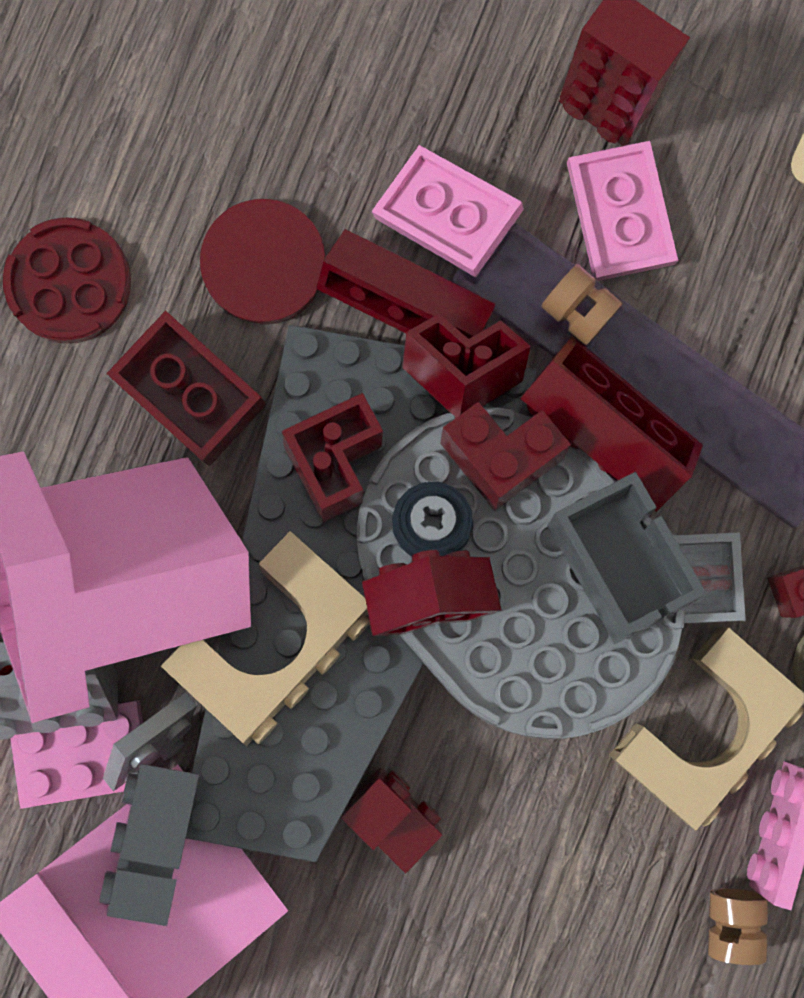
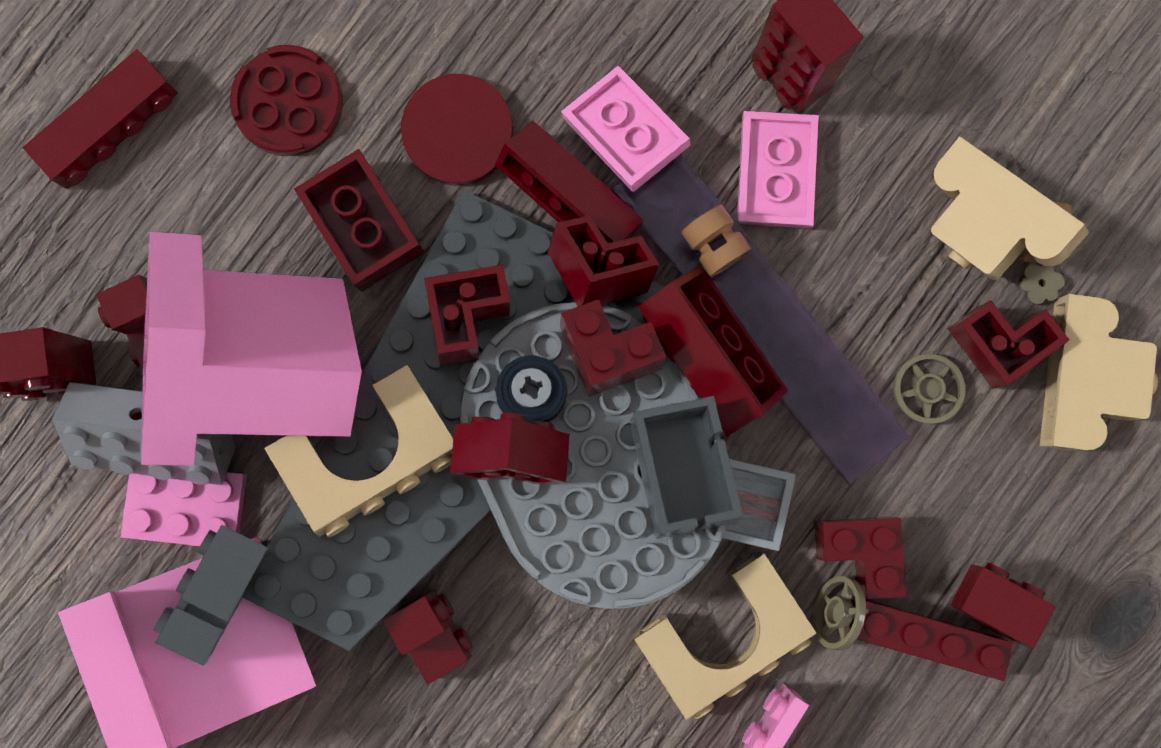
camera: 25 degrees right, 0 degrees up
light grey plate [103,693,197,791] -> none

